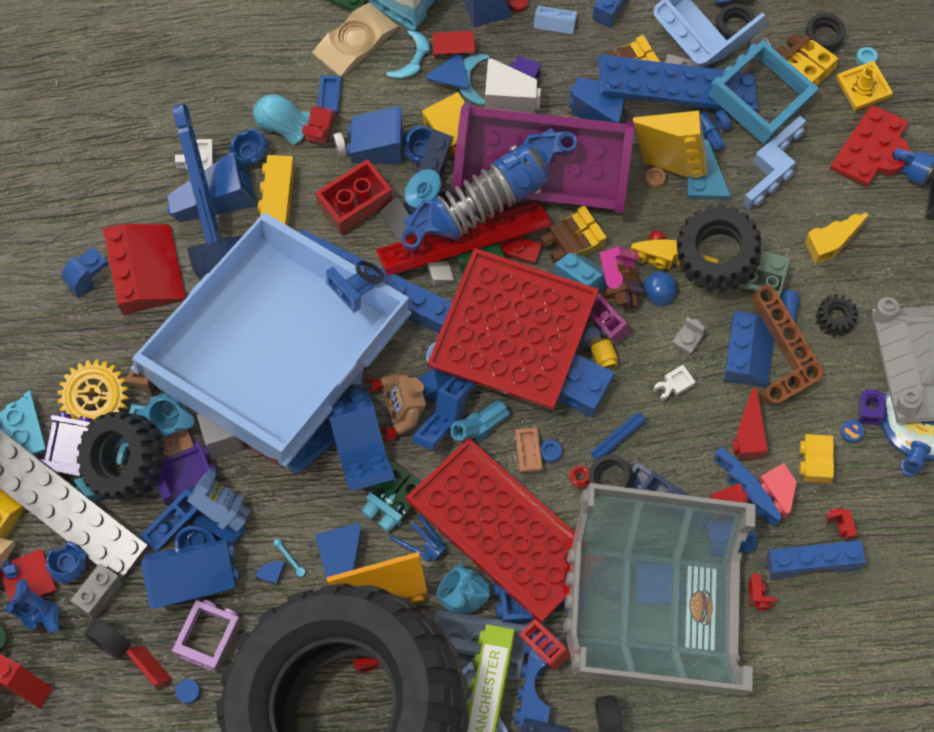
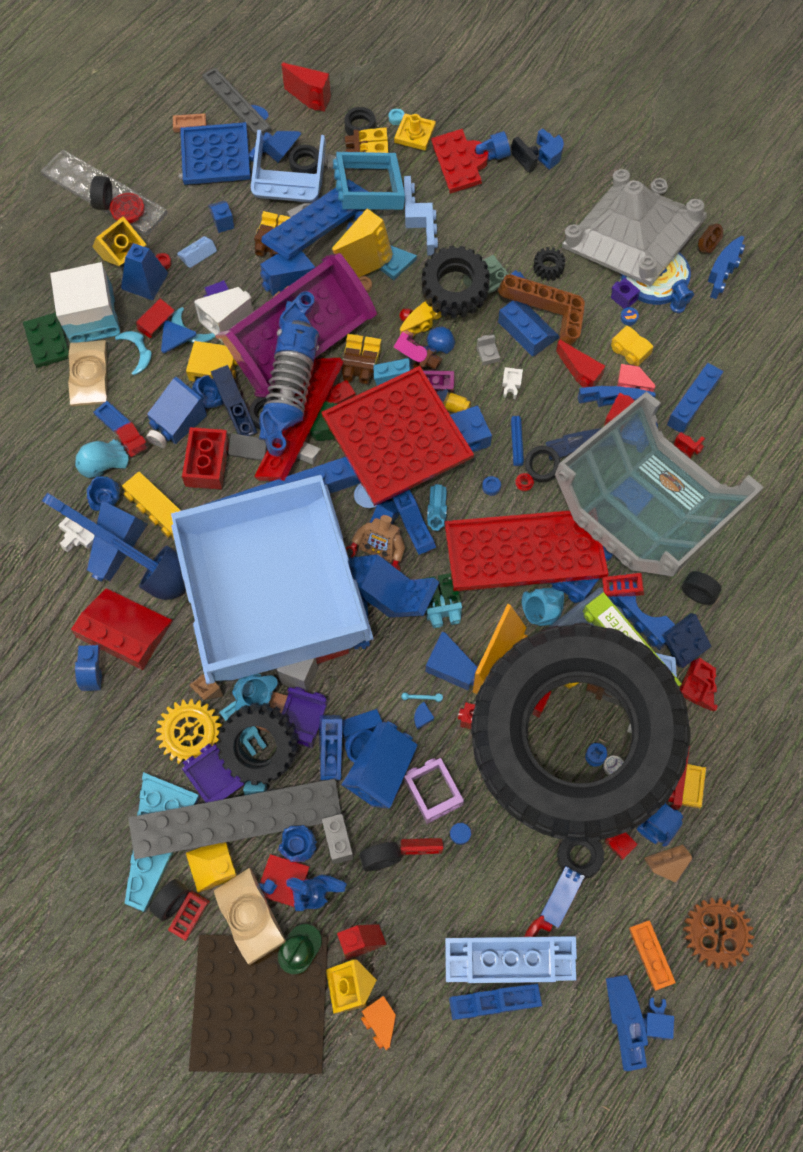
camera: 50 degrees left, 0 degrees up
medium blue hips [187,468,250,532] -> none
blue piece [326,260,385,313] -> none
blue plant [390,514,447,562] -> none
dark azure dish [404,169,441,208] -> none
nougat plate [515,427,543,474] -> none
yellow slope [805,213,868,264] -> none
red bracket [825,508,857,542] -> none

